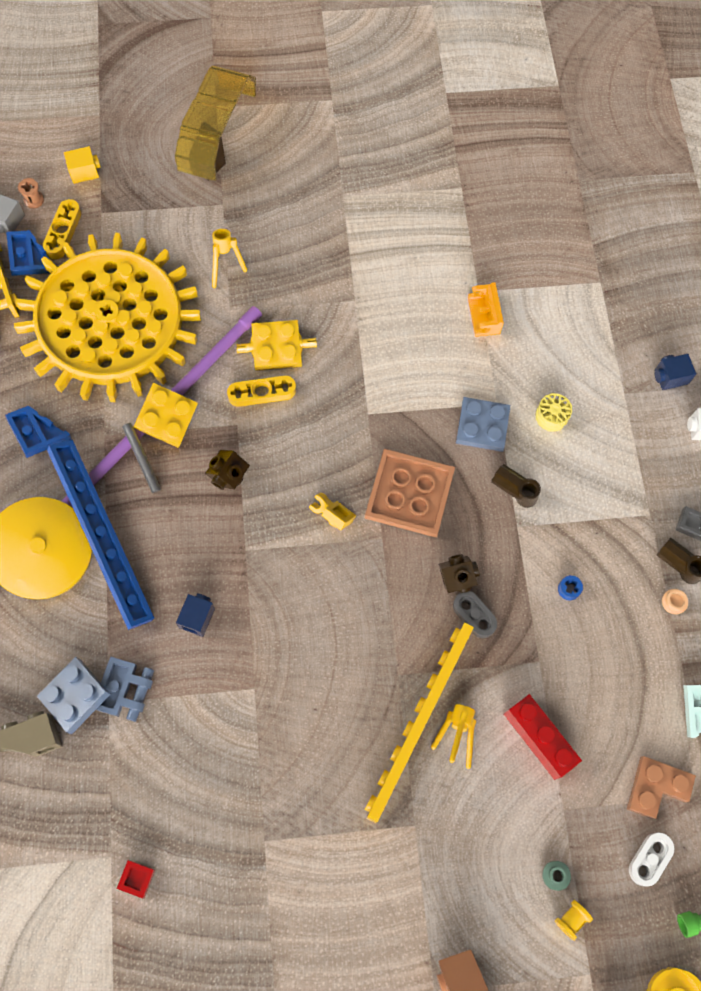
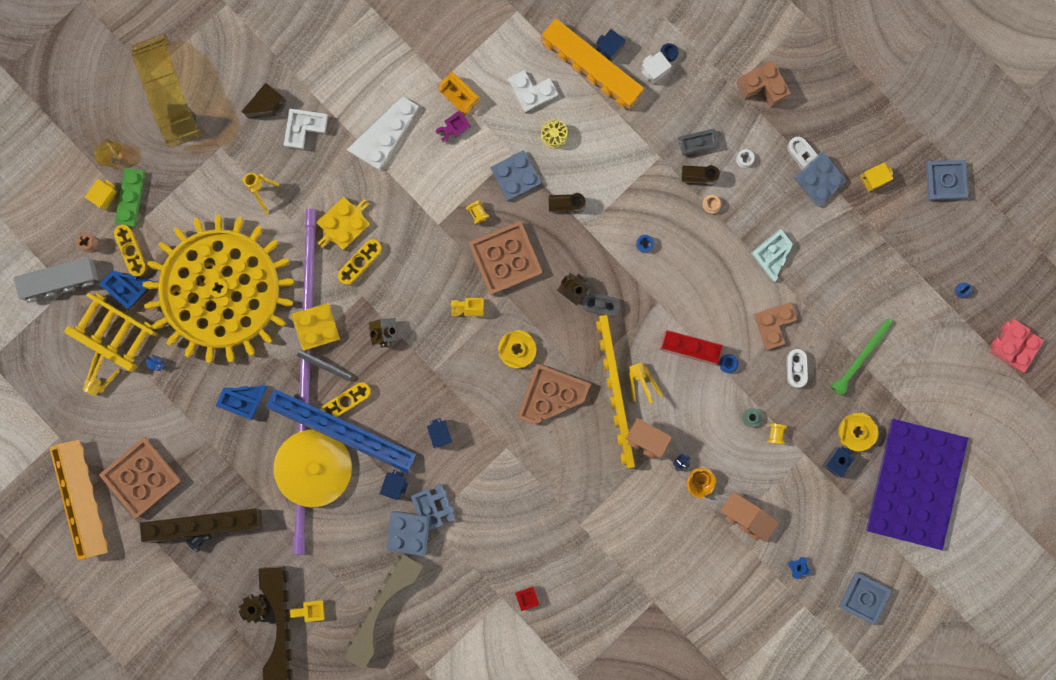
camera: 35 degrees left, 15 degrees up
none -> clear yellow head [93,139,123,167]
none -> bright green plate [115,168,145,227]
none -> dark brown slope [241,83,286,118]
none -> white plate [284,109,328,150]
none -> yellow beam [321,383,371,418]
none -> white wing [347,96,419,171]
none -> dark blue brick [379,470,409,501]
none -> magenta plate [435,110,471,143]
none -> yellow bush [466,200,489,225]
none -> yellow plate [498,330,536,369]
none -> white plate [508,70,558,113]
none -> nougat plate [517,364,591,425]
none -> light orange brick [541,18,644,110]
none -> nougat brick [625,418,672,459]
none -> dark blue plate [673,453,691,472]
none -> light orange hair [686,467,716,499]
none -> blue plate [719,354,738,373]

